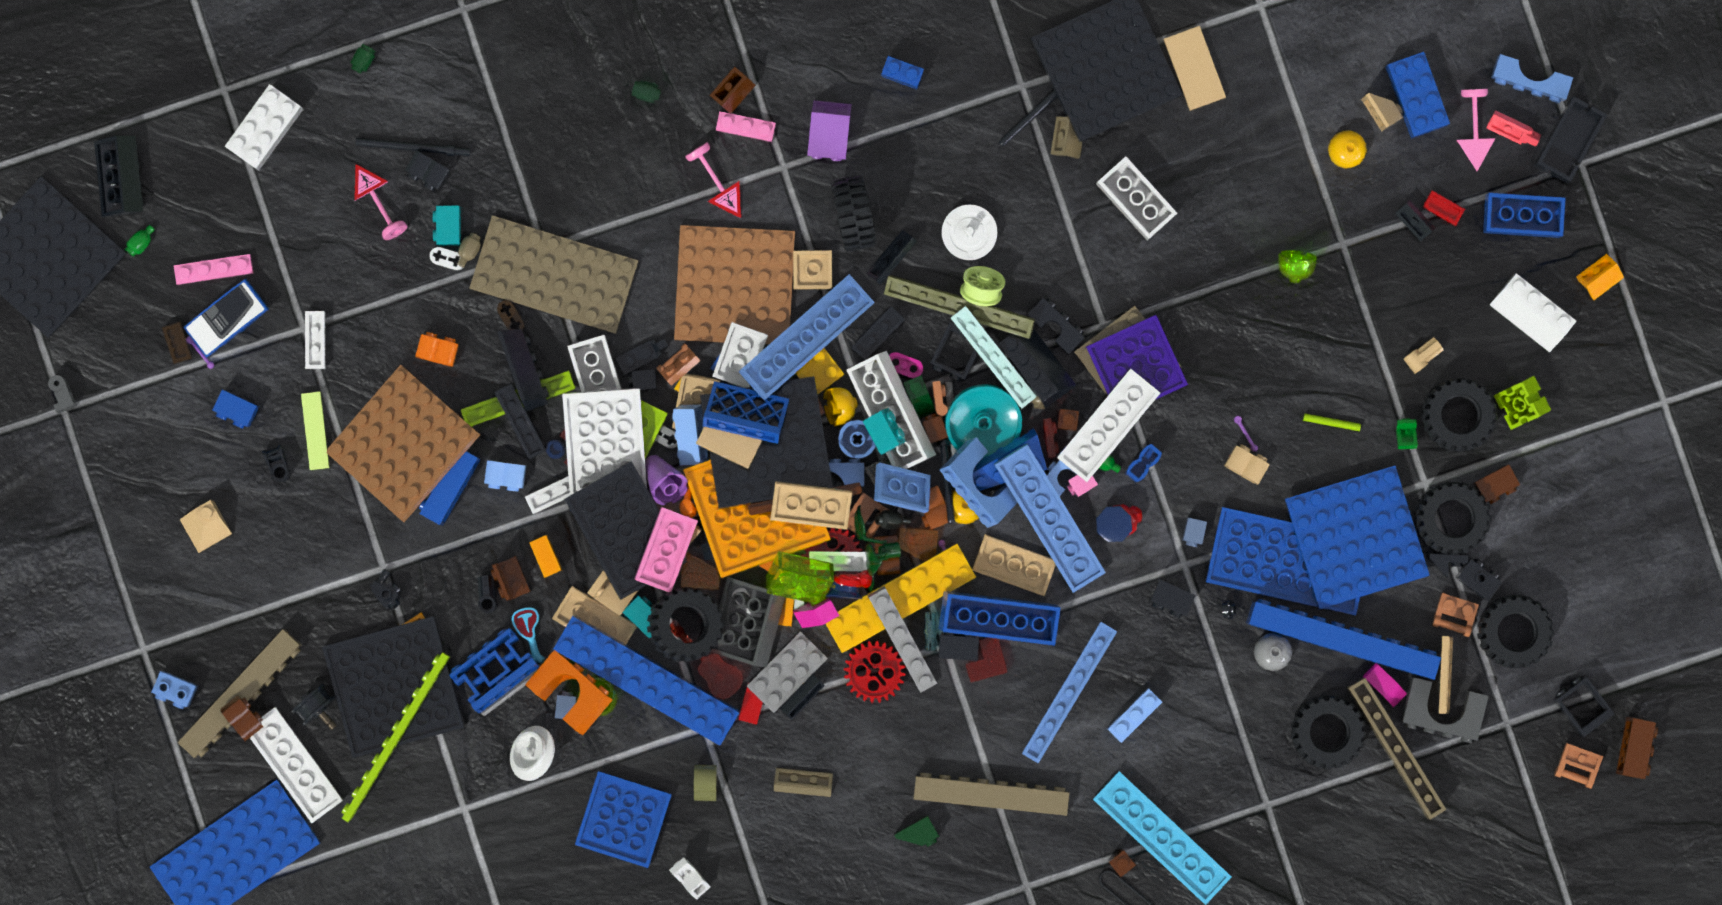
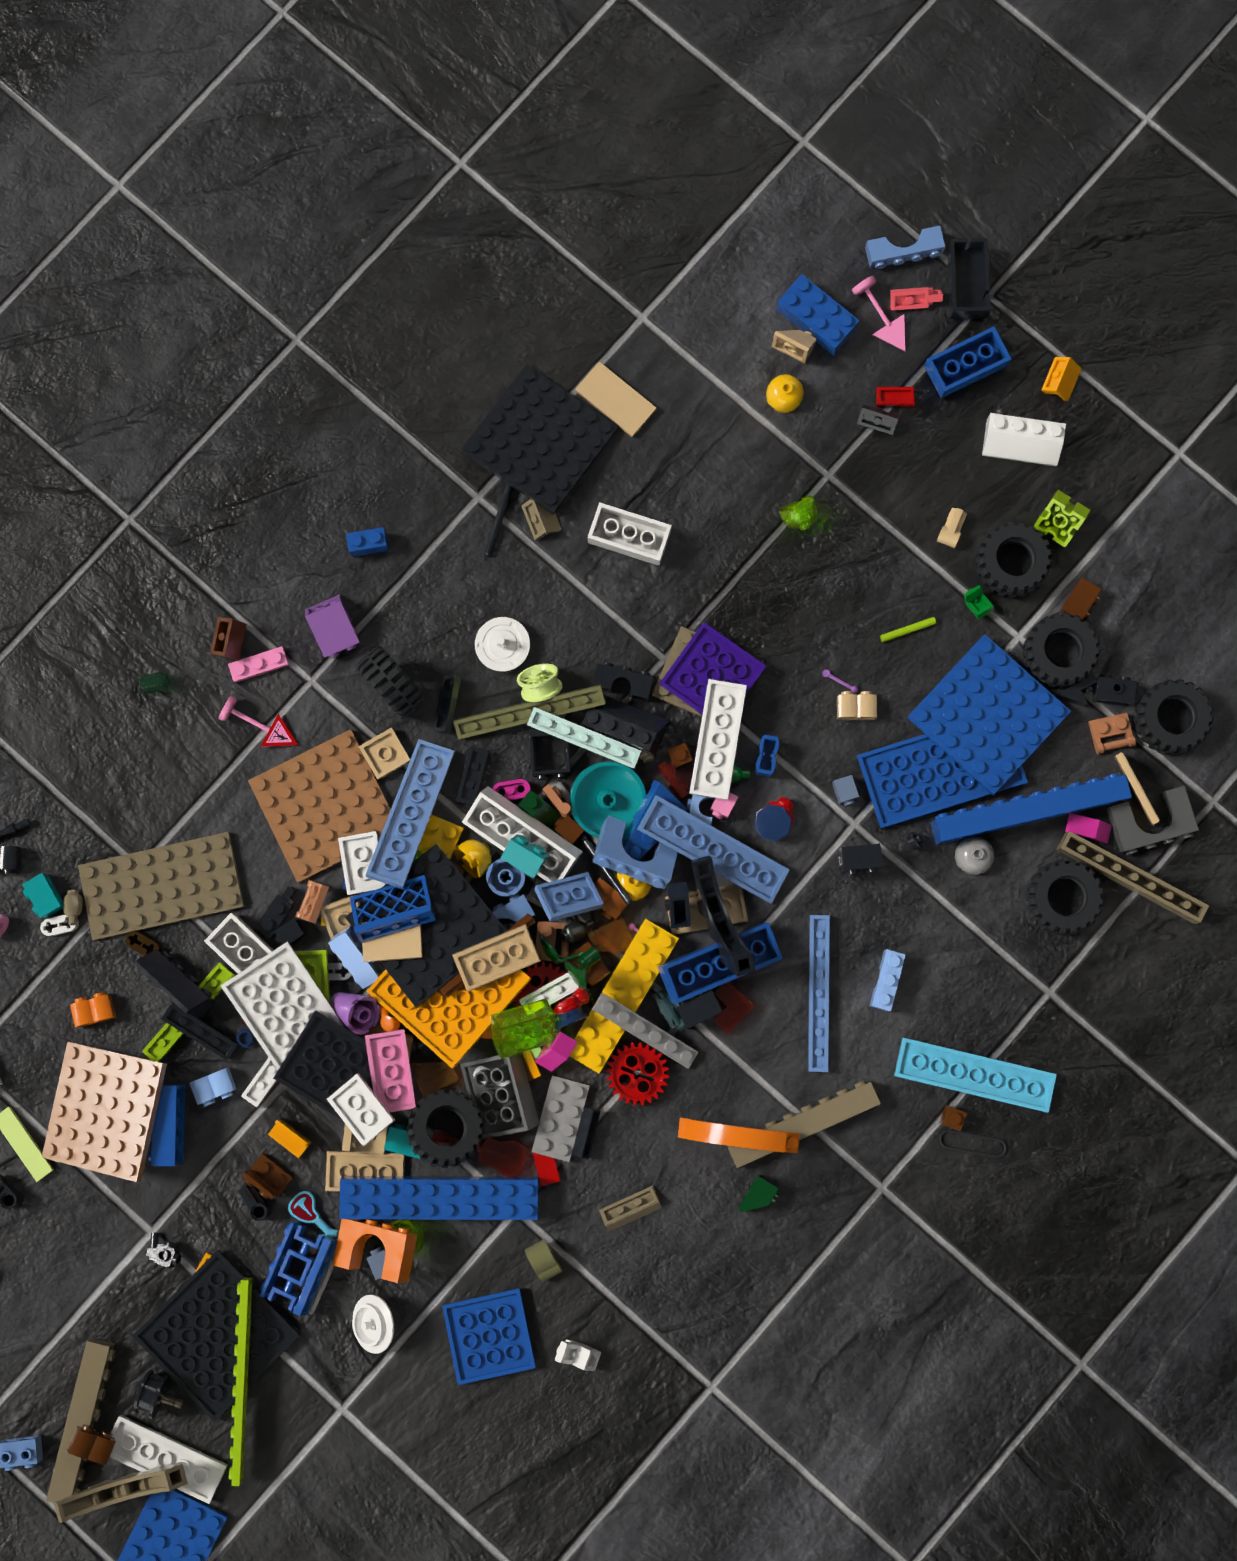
camera: 20 degrees left, 5 degrees down
none -> dark tan arch [54,1464,188,1523]
none -> white plate [327,1073,395,1146]
none -> black brick [665,882,691,929]
none -> orange arch [678,1118,800,1153]
none -> black arch [691,855,756,977]

